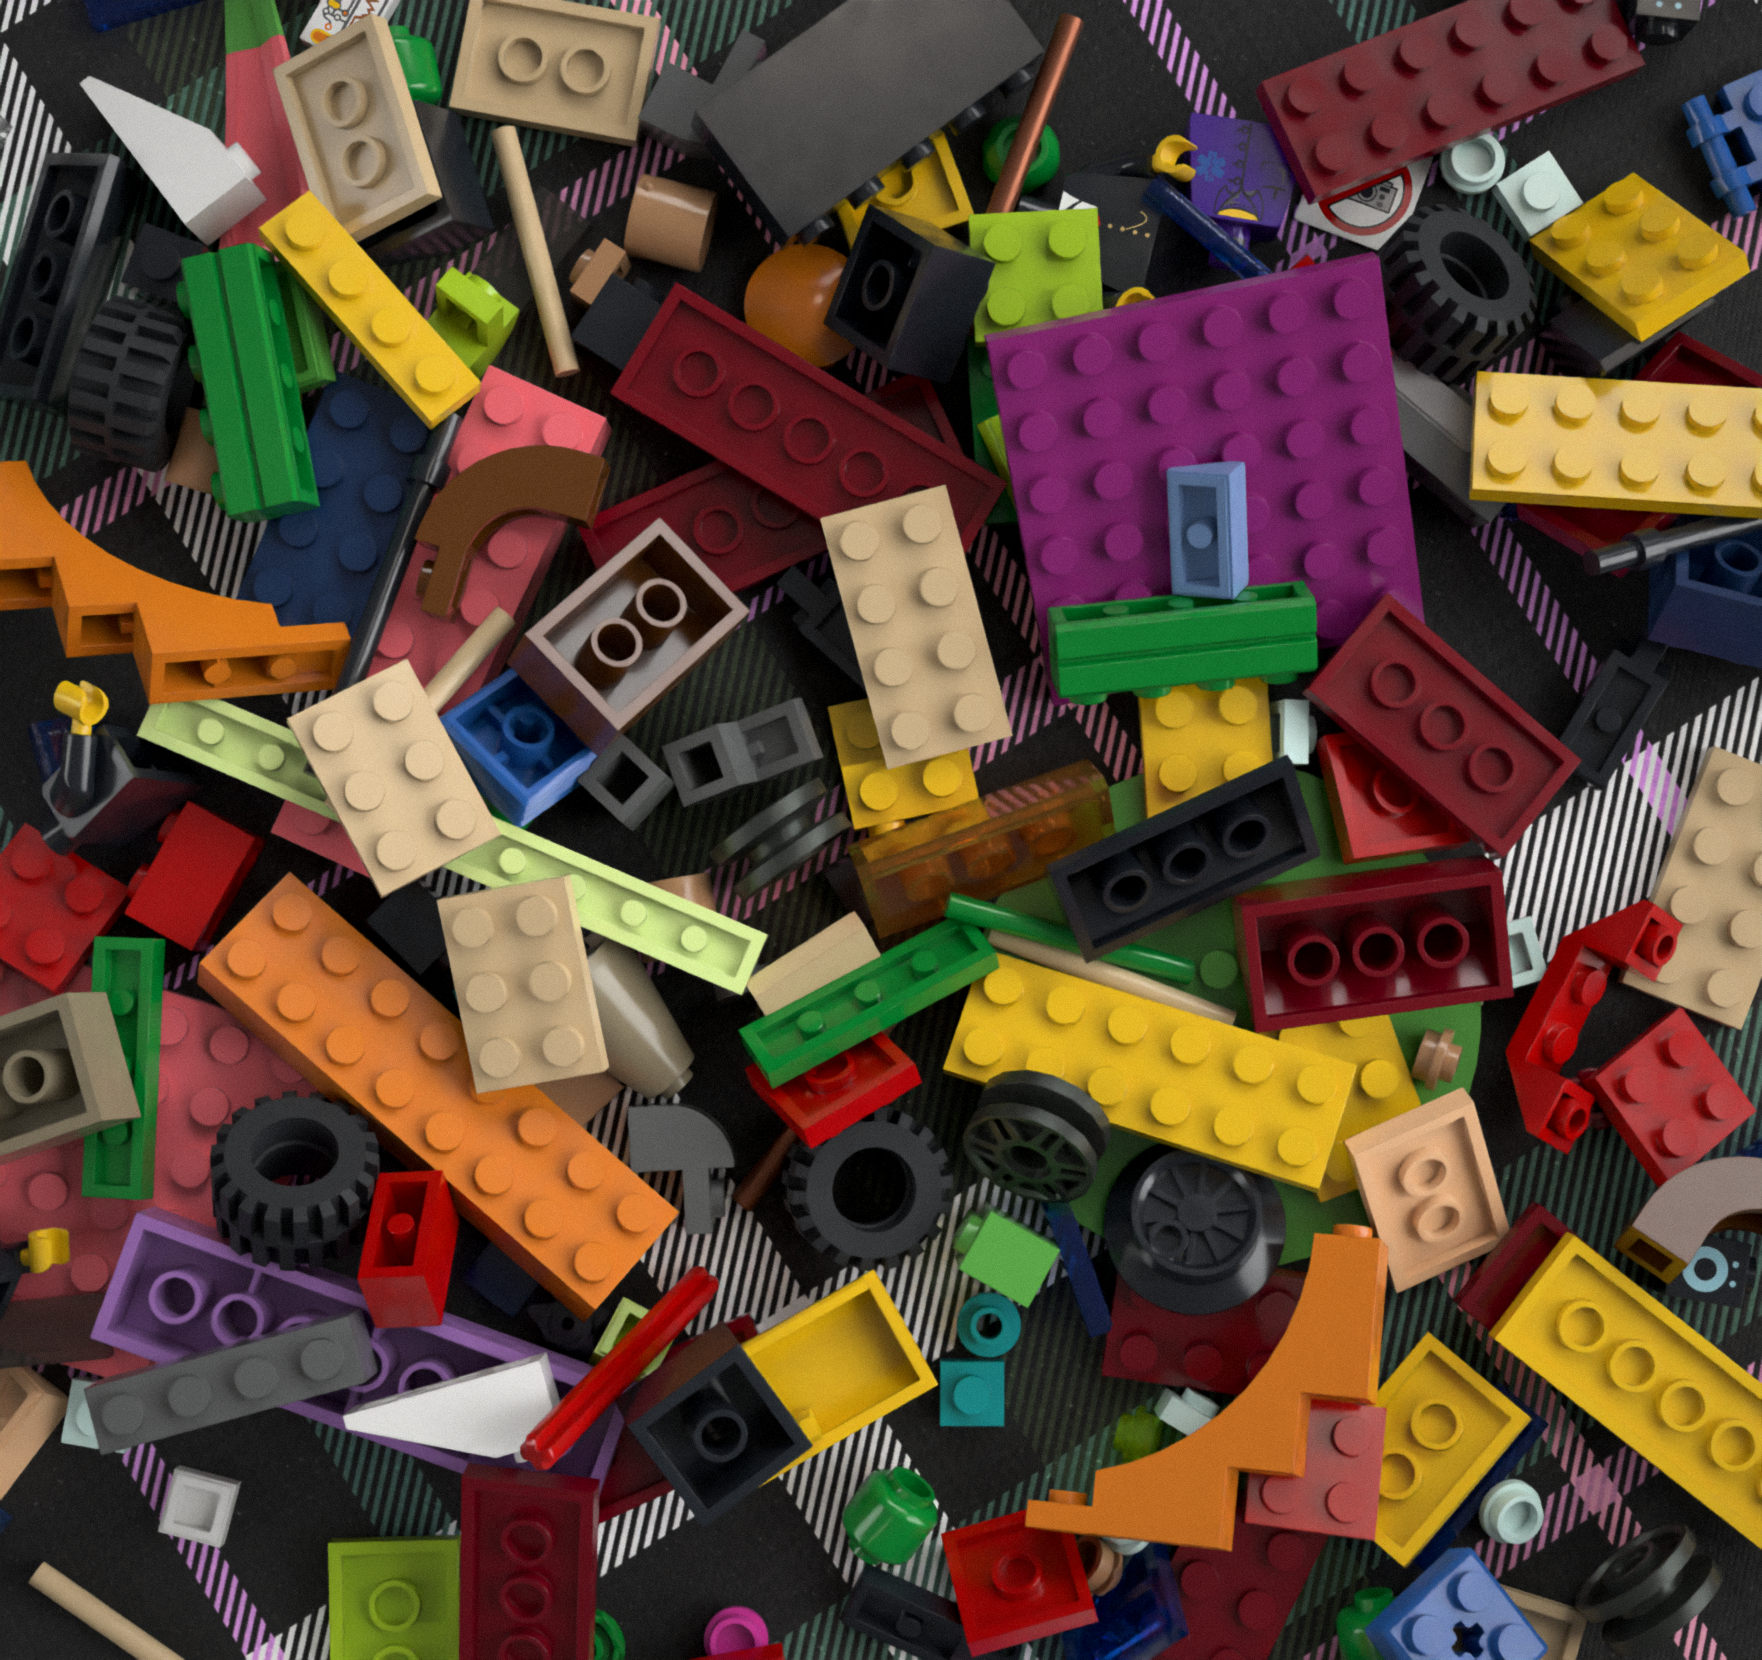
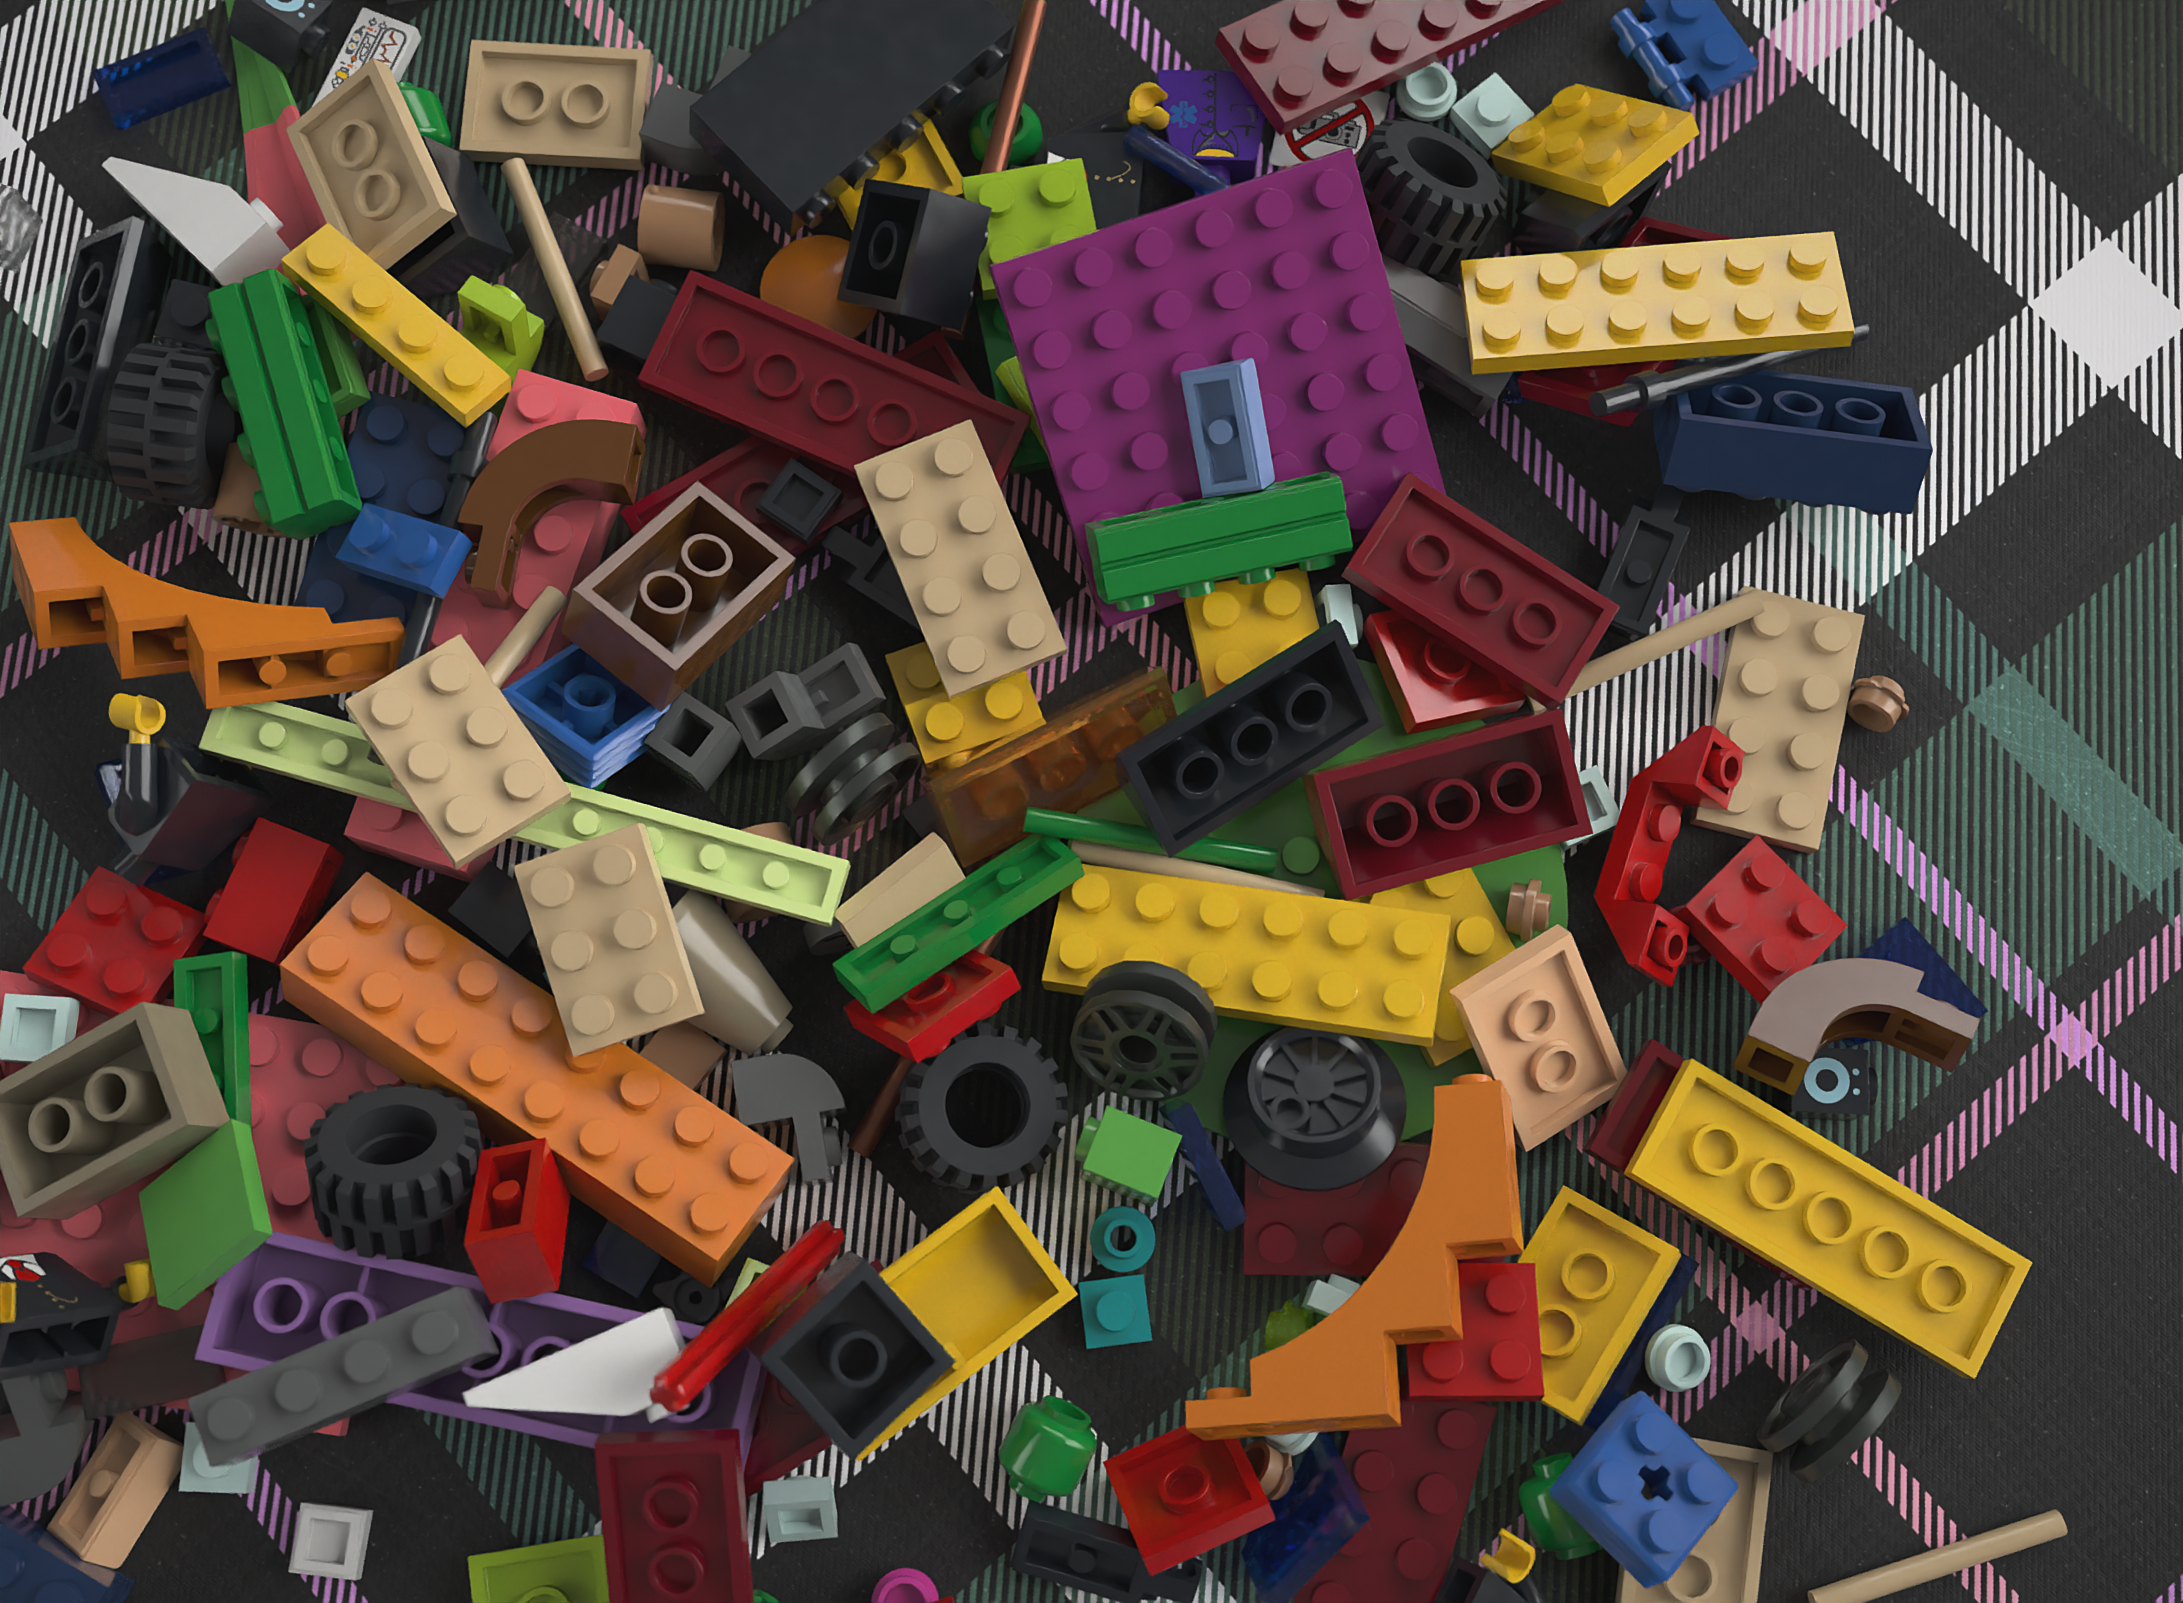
camera: 10 degrees left, 10 degrees down
none -> bright green tile [138,1119,273,1310]
none -> blue plate [335,503,474,599]
none -> black tile [755,458,843,547]
none -> light aqua plate [763,1475,837,1543]
none -> tan bar [1525,589,1765,712]

